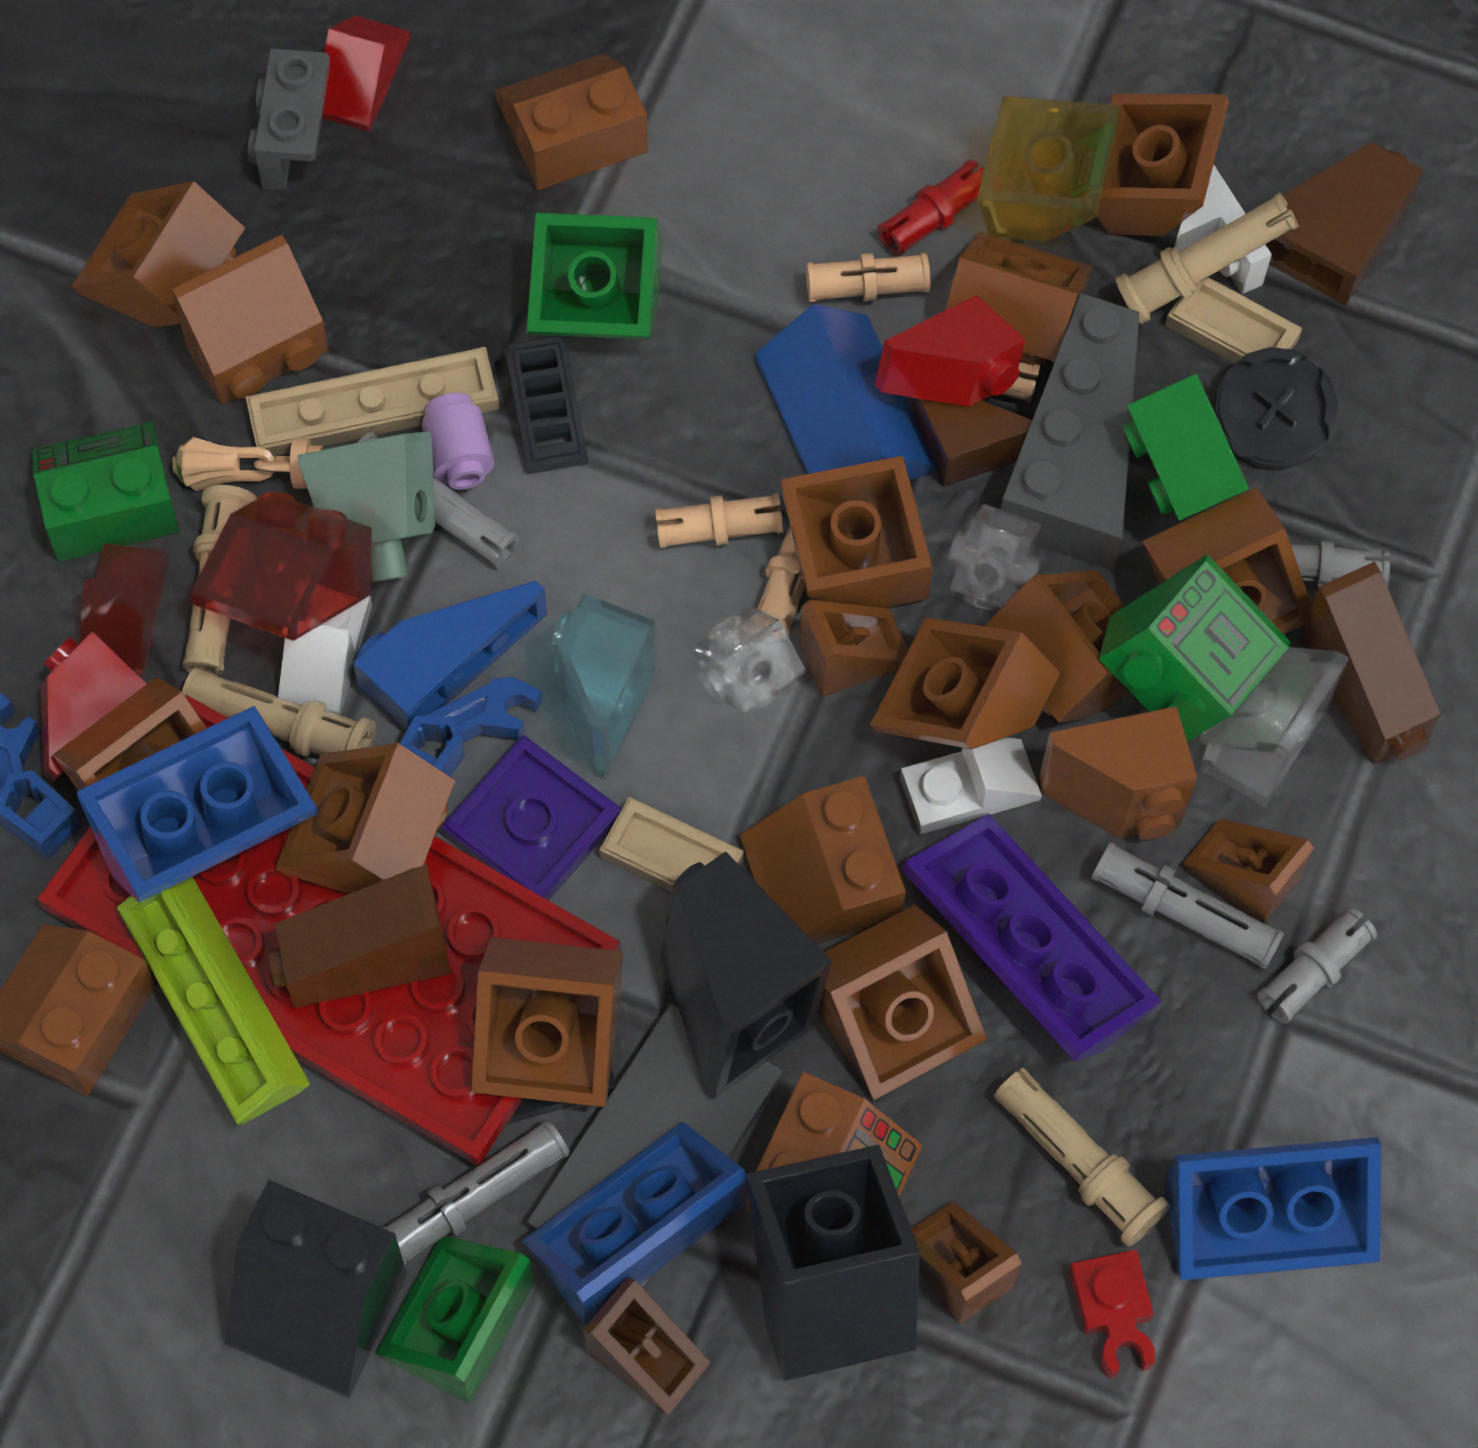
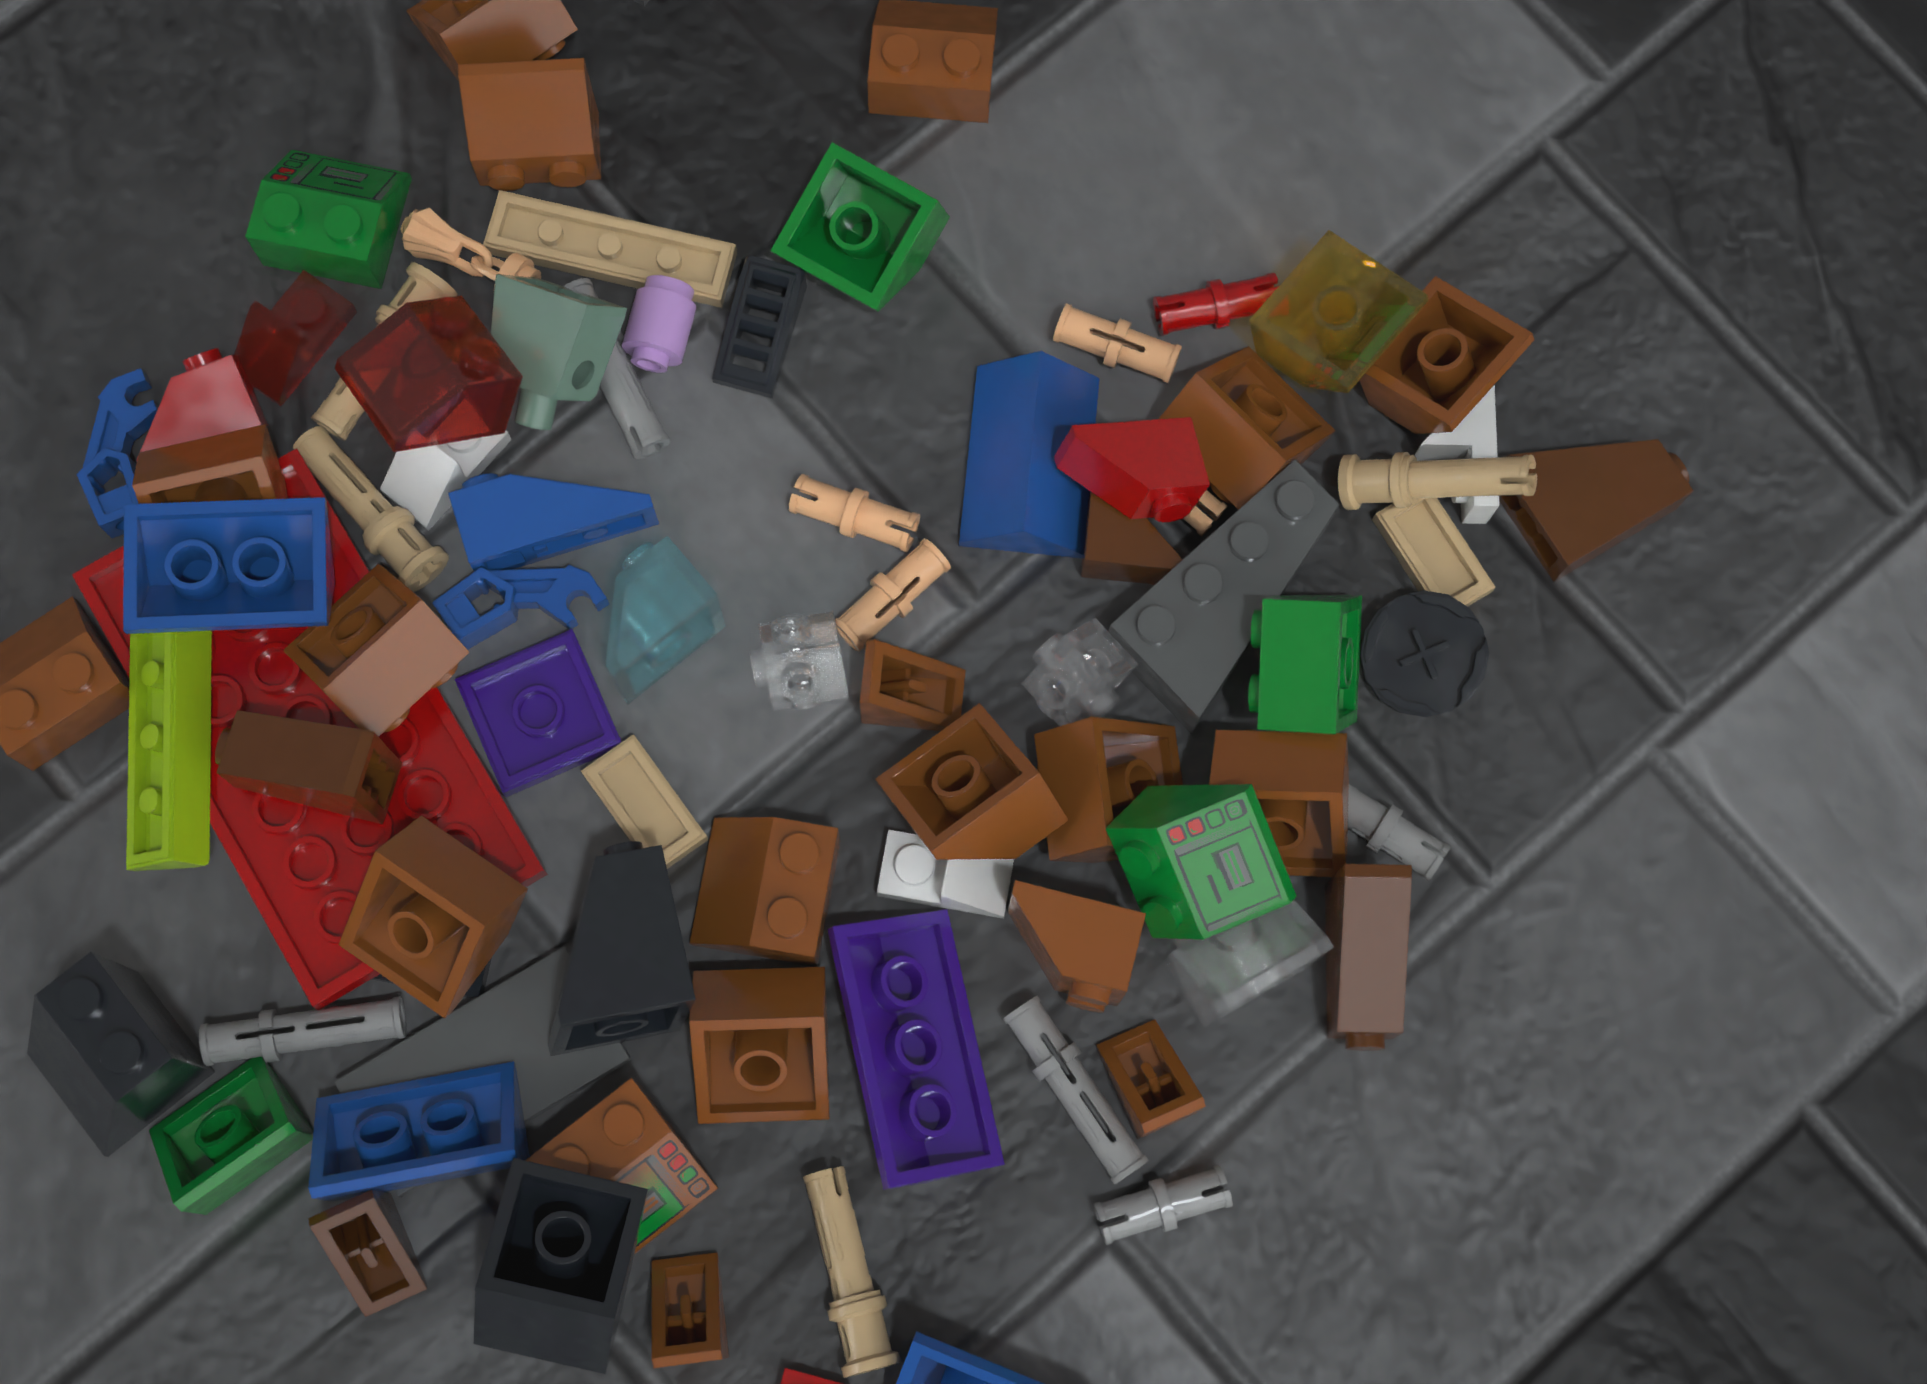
camera: 25 degrees right, 10 degrees up
dark orange slope [780,456,933,608] -> none

